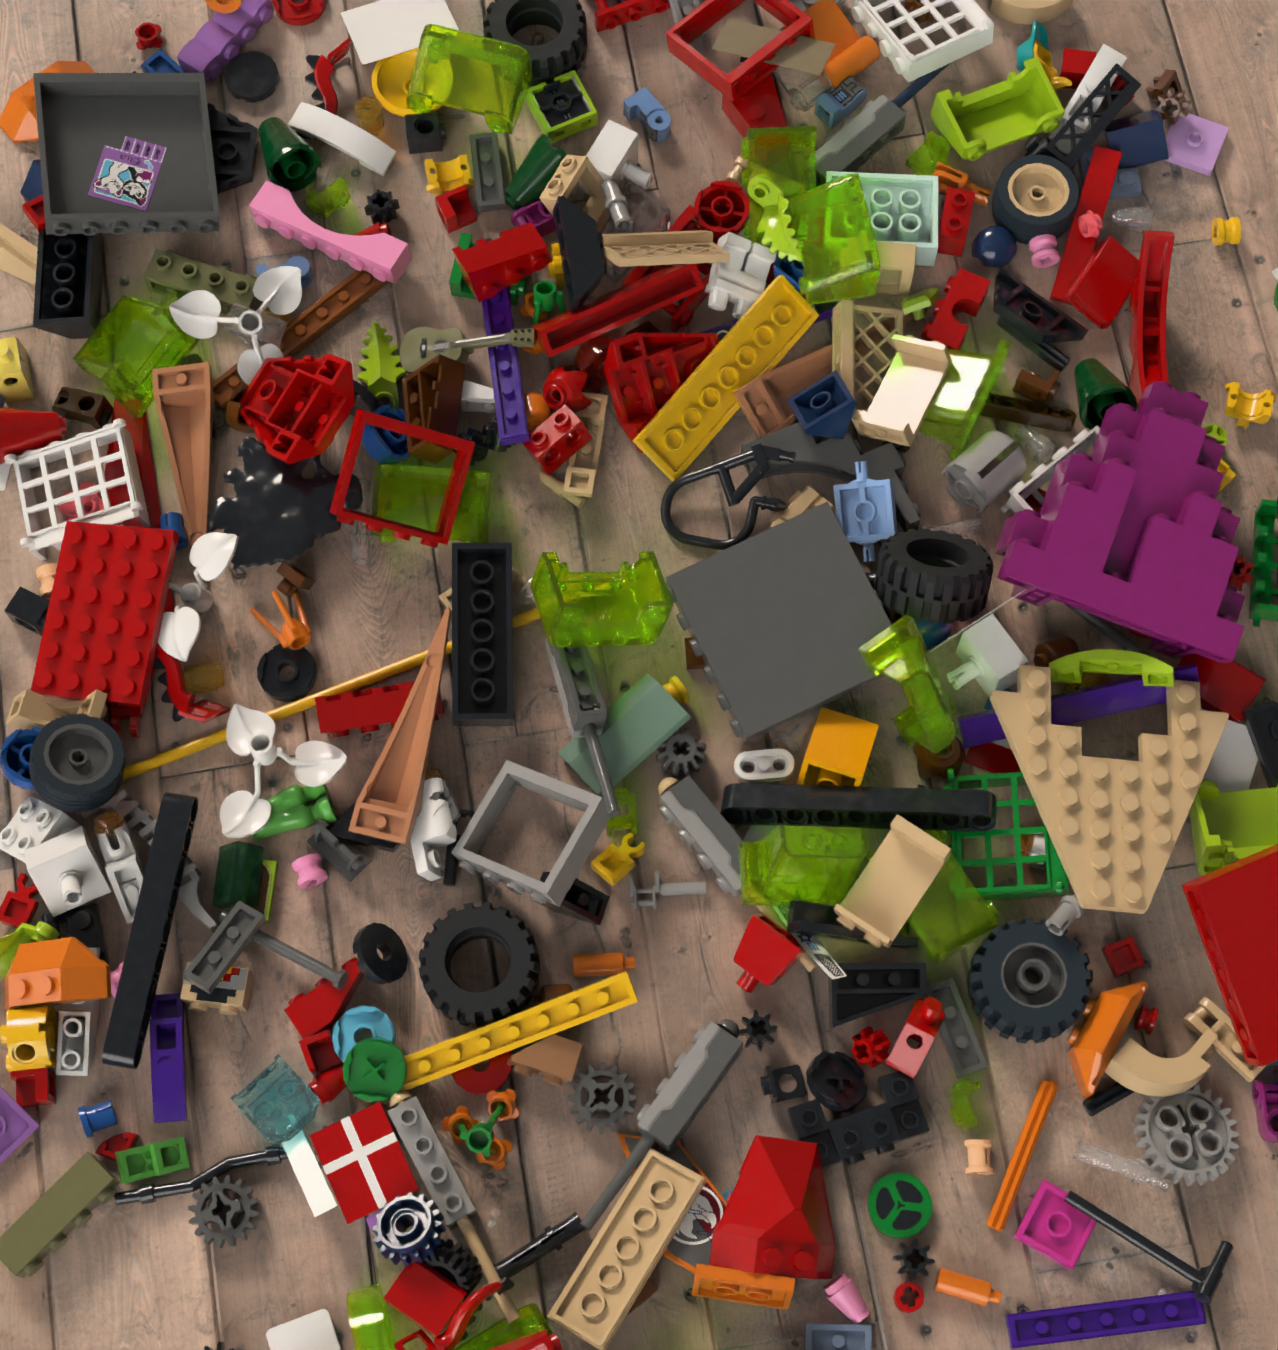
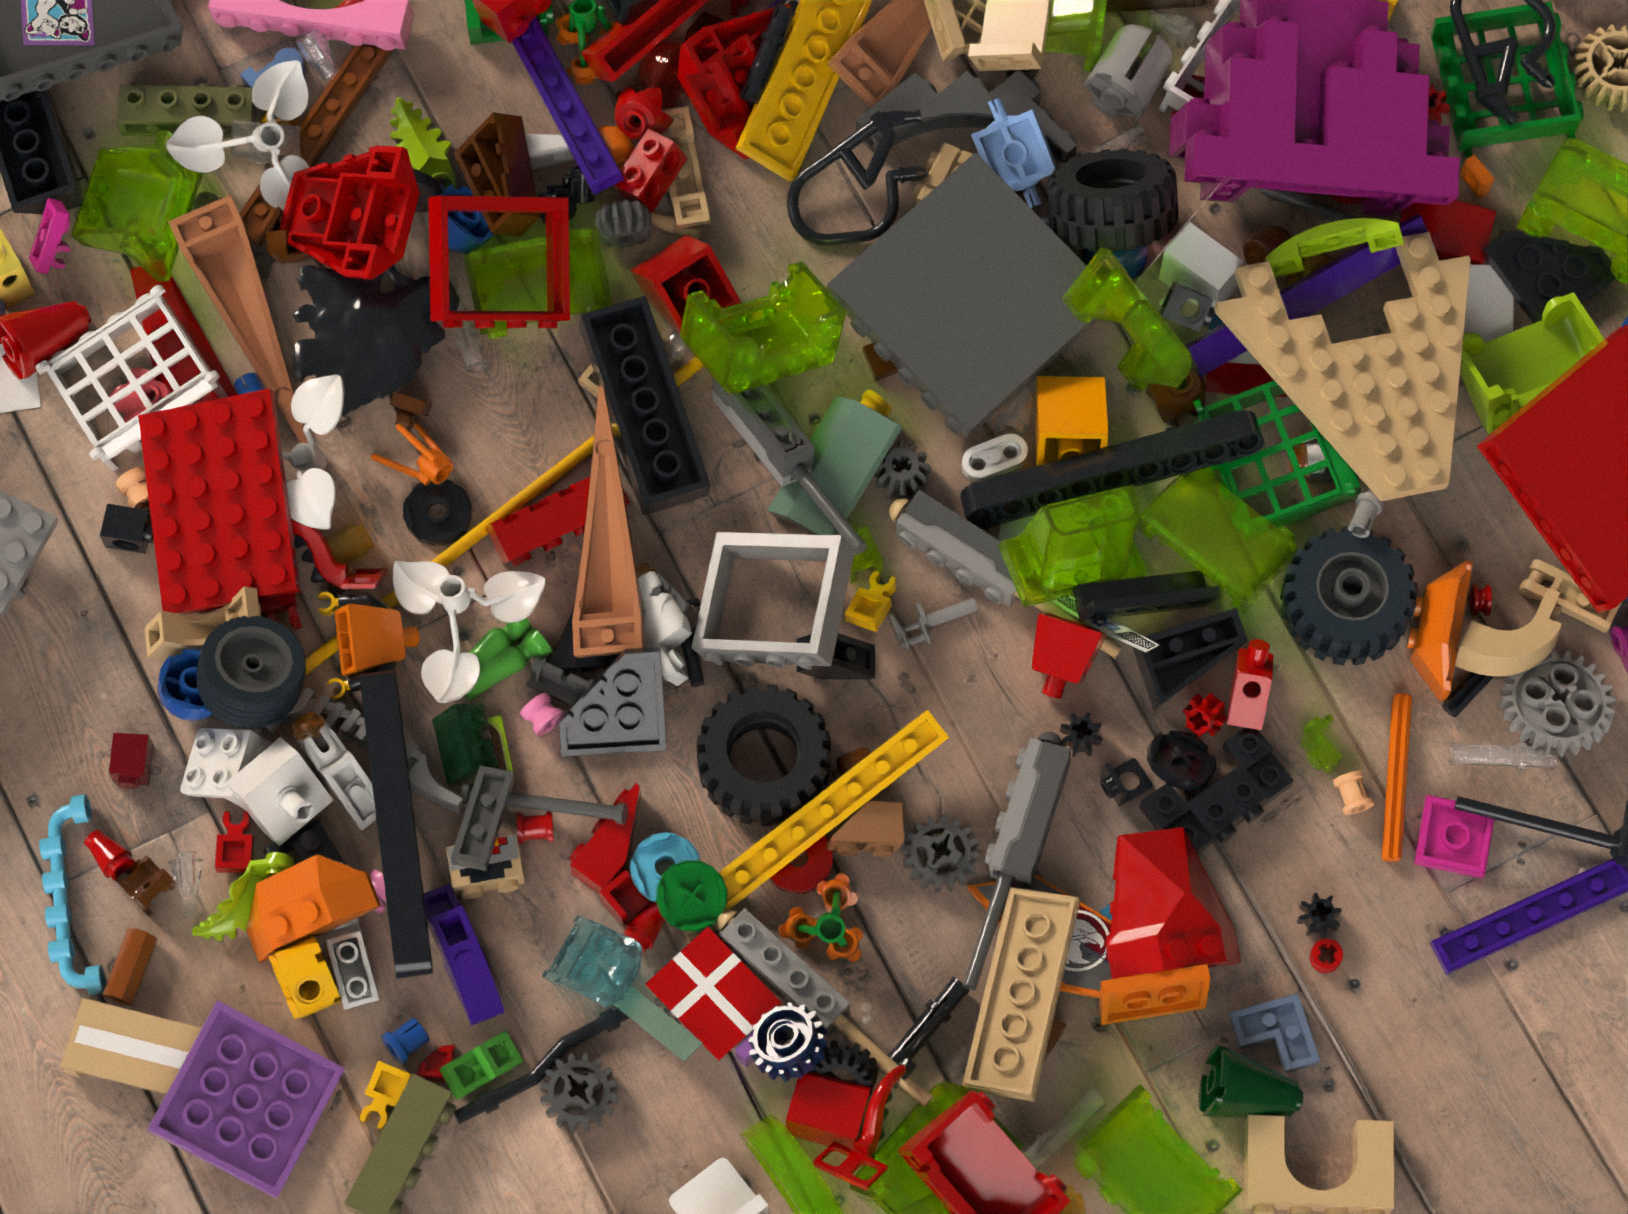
camera: 20 degrees left, 0 degrees up
red panel [10,1068,56,1108] -> none
dark brown leg [52,387,113,429] -> none
black tile [353,923,408,985] -> none
olive piece [399,326,536,375] -> none
orange cylinder [573,952,635,977] -> none
dark blue slope [787,370,857,439] -> none
bright pink cone [824,1273,870,1324] -> none
tan panel [834,814,951,948] -> none
green tile [867,1173,932,1239] -> none
dark grey plate [925,978,988,1079] -> none
orange cylinder [934,1267,1002,1306] -> none
red plate [1101,936,1145,978] -> none
none -> dark pink plate [29,198,71,274]
none -> clear cone [296,28,340,81]
none -> orange torso [317,592,420,700]
none -> yellow plate [360,1060,412,1130]
none -> red bush [516,811,554,844]
none -> plate [559,647,667,757]
none -> dark grey gear [595,199,652,249]
none -> red slope [630,235,742,339]
none -> black pin [739,4,796,105]
none -> black brick [1159,281,1215,332]
none -> orange tile [1460,155,1495,199]

